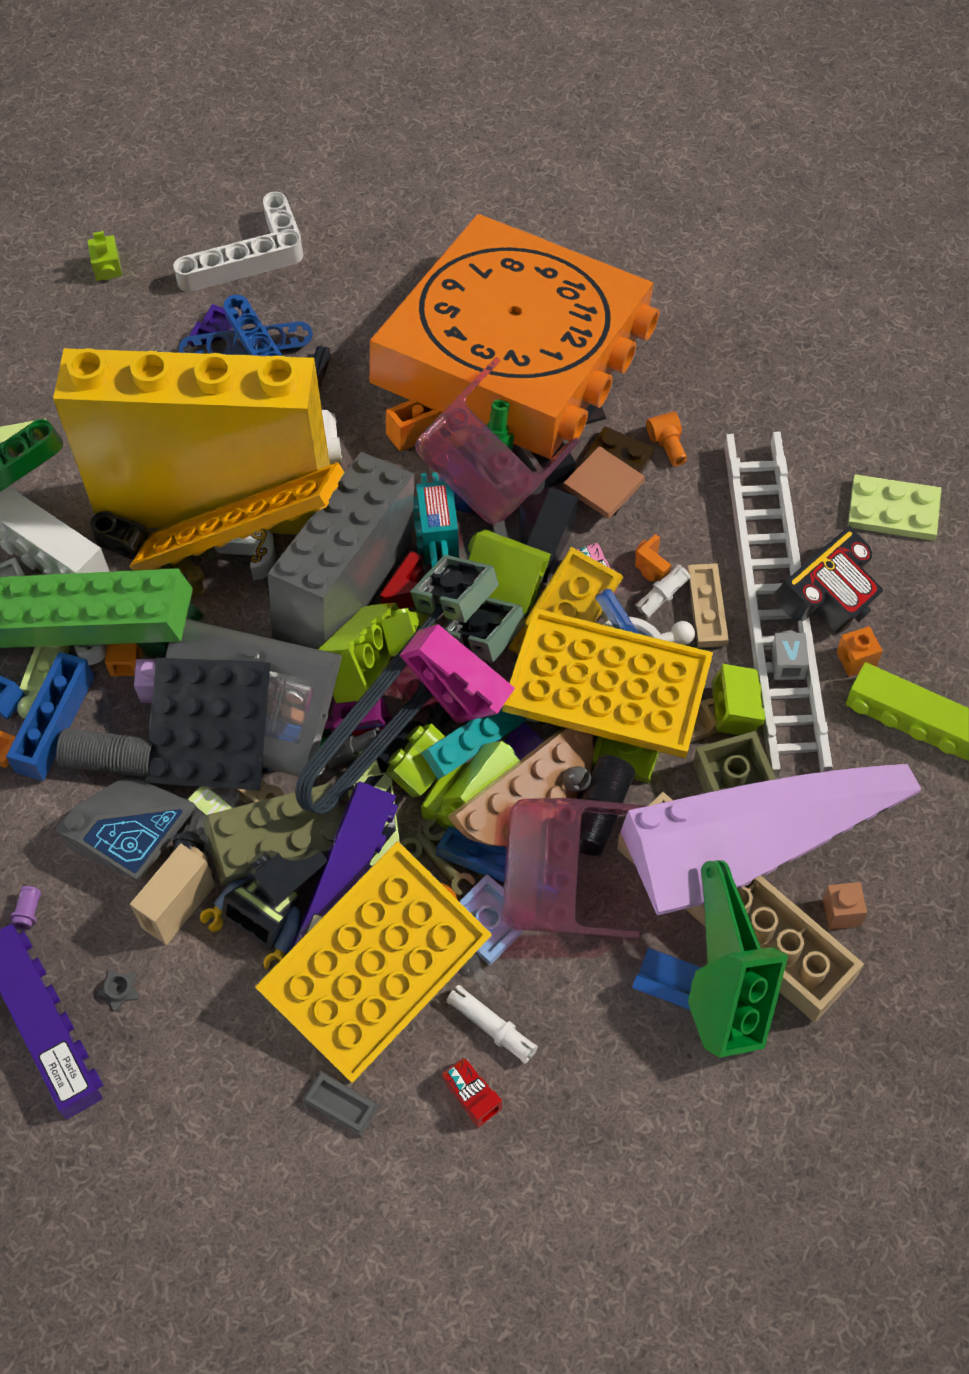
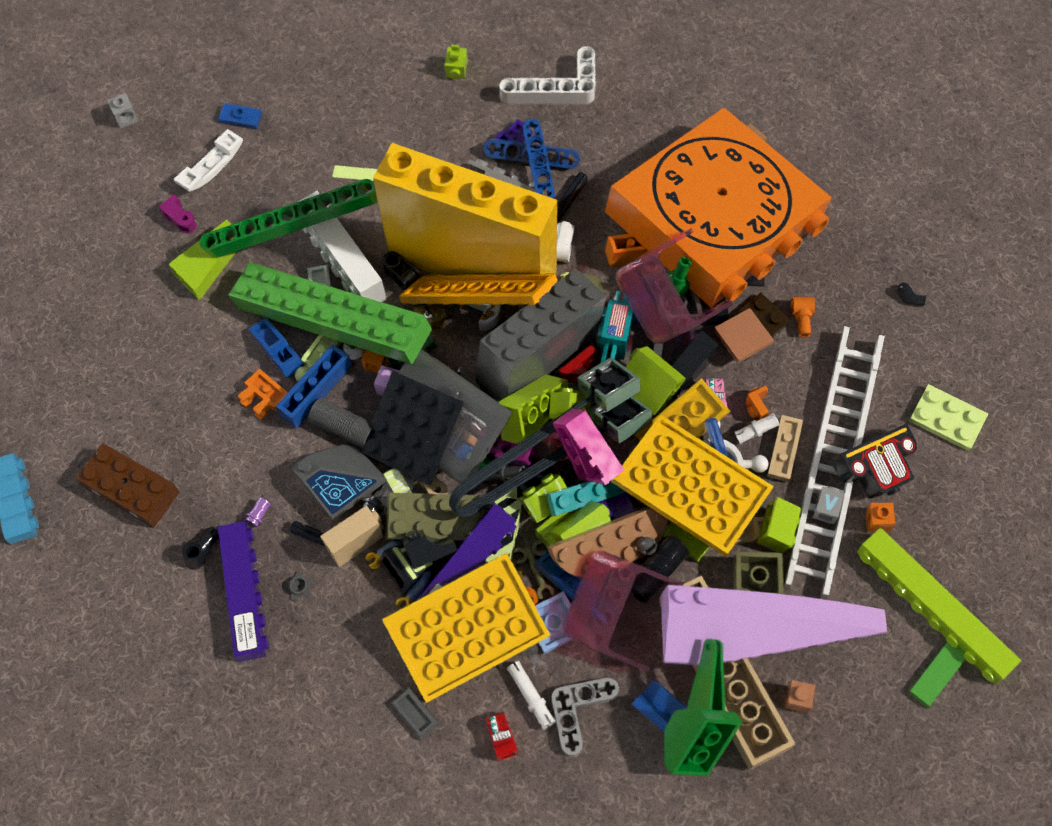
camera: 20 degrees right, 5 degrees up
none -> black axle [290,521,326,546]
none -> light grey beam [552,678,619,757]
none -> black arm [897,282,926,306]

